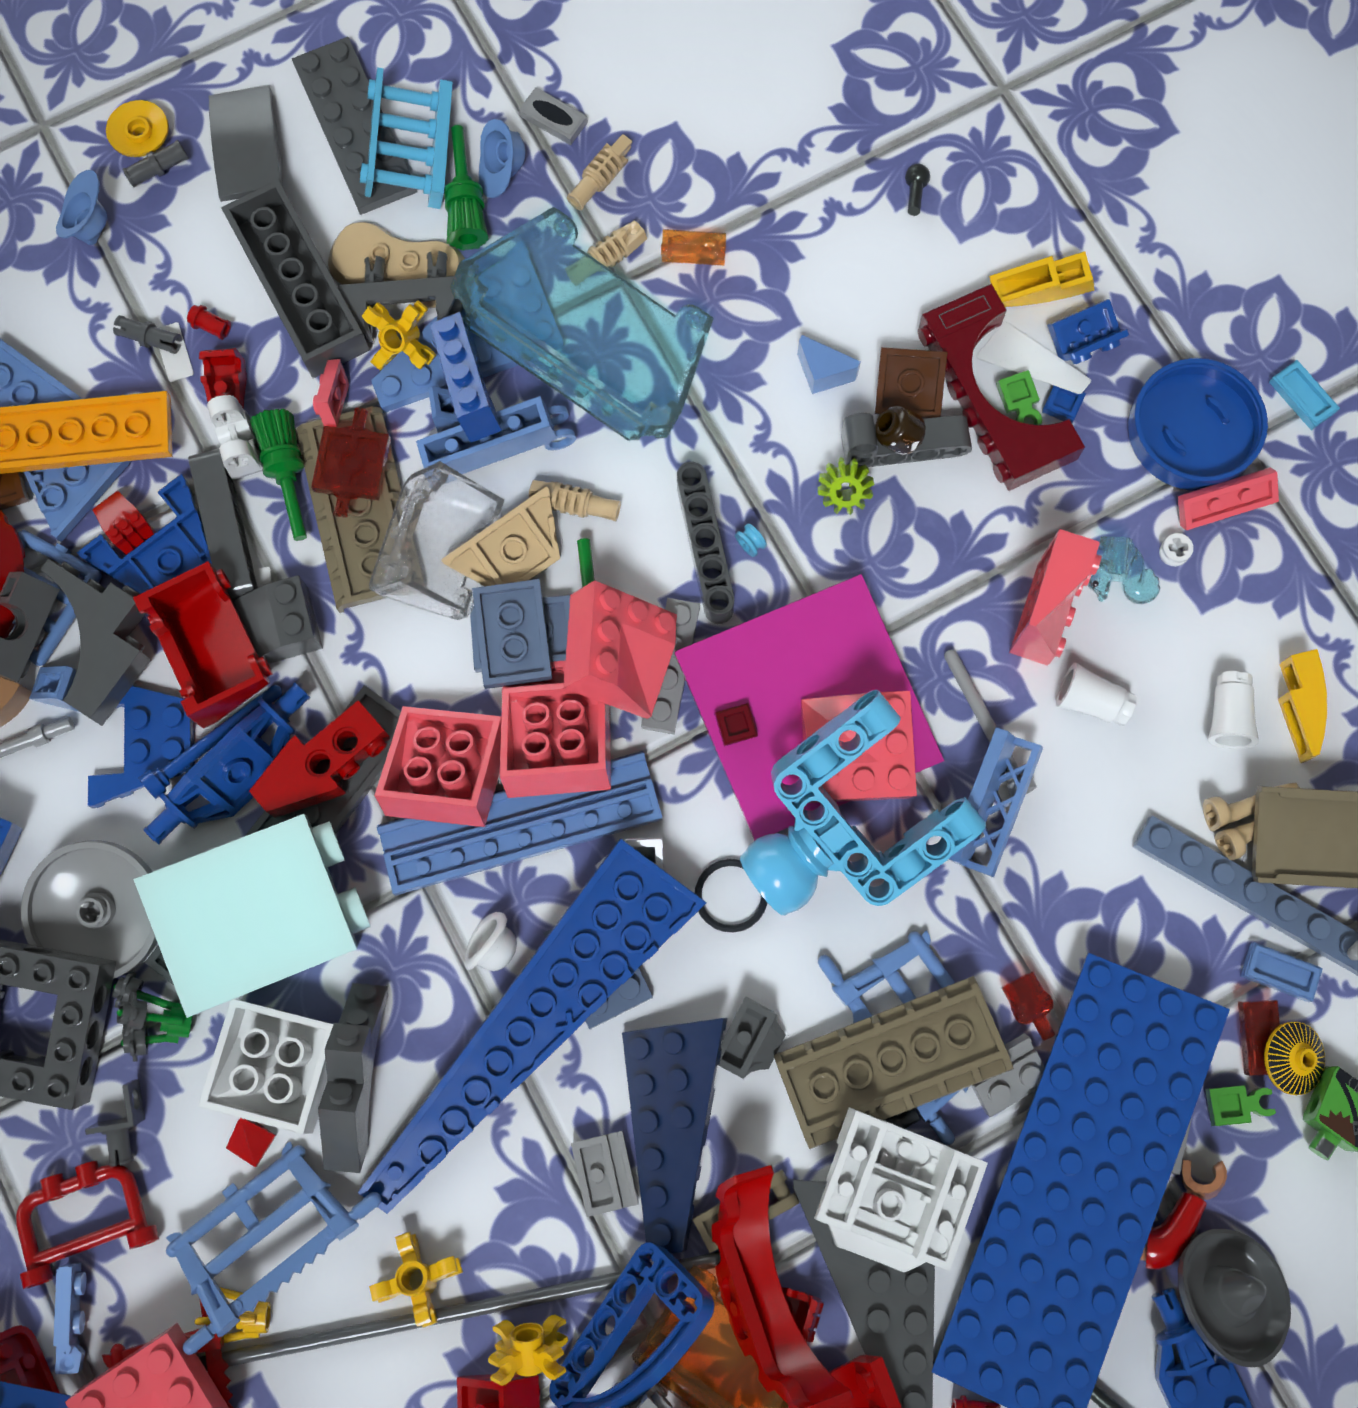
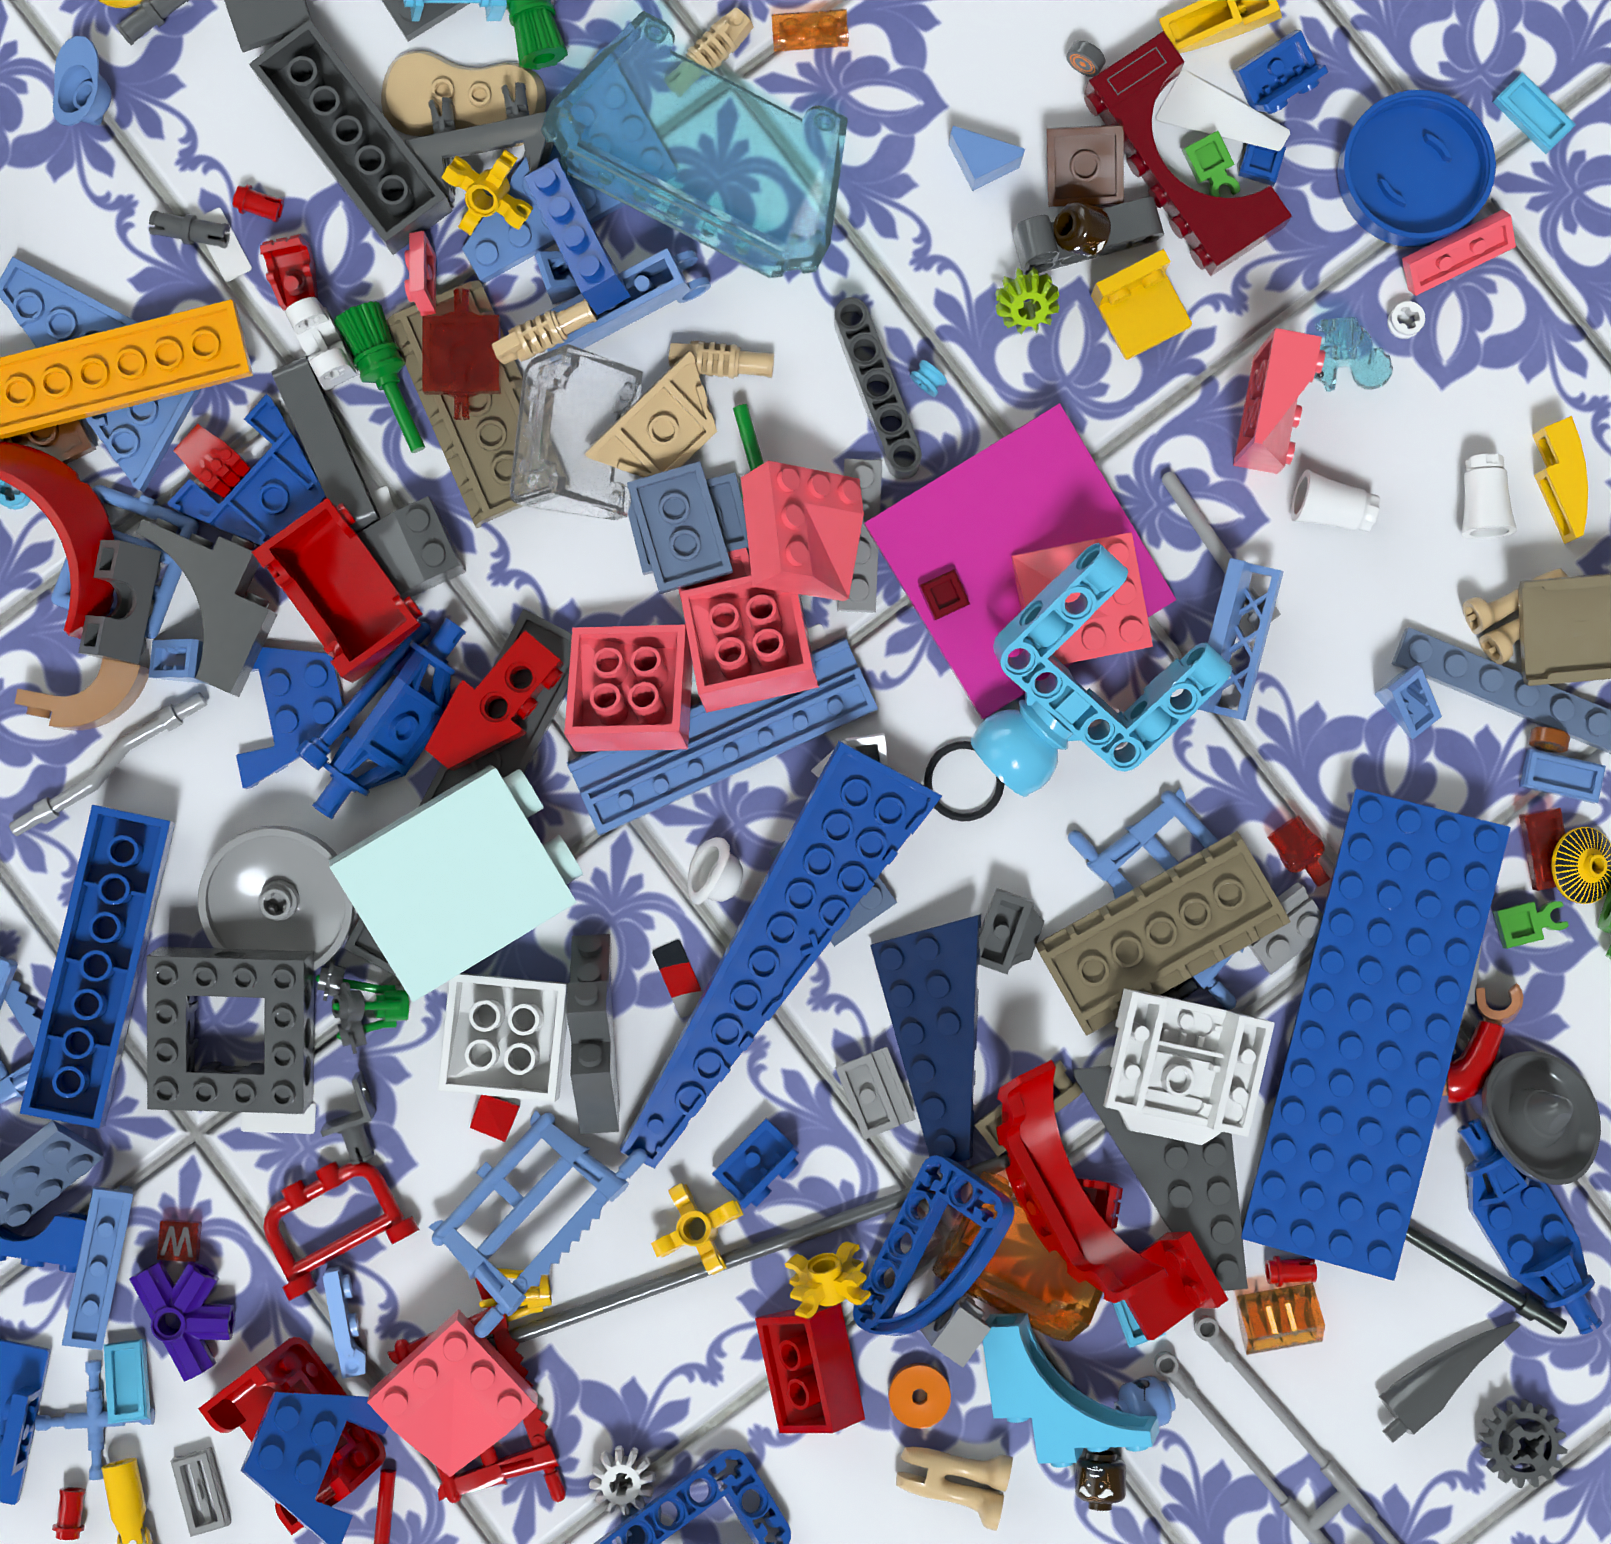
camera: 10 degrees left, 10 degrees up
none -> white sticker [241,1103,316,1134]
none -> tan hinge [492,299,598,364]
none -> sticker [652,940,703,1018]
none -> blue bracket [712,1117,799,1209]
none -> dark grey tile [1066,41,1106,77]
none -> yellow bracket [1091,249,1192,360]
none -> medium blue slope [1375,665,1442,740]
none -> dark orange tile [1529,727,1570,752]

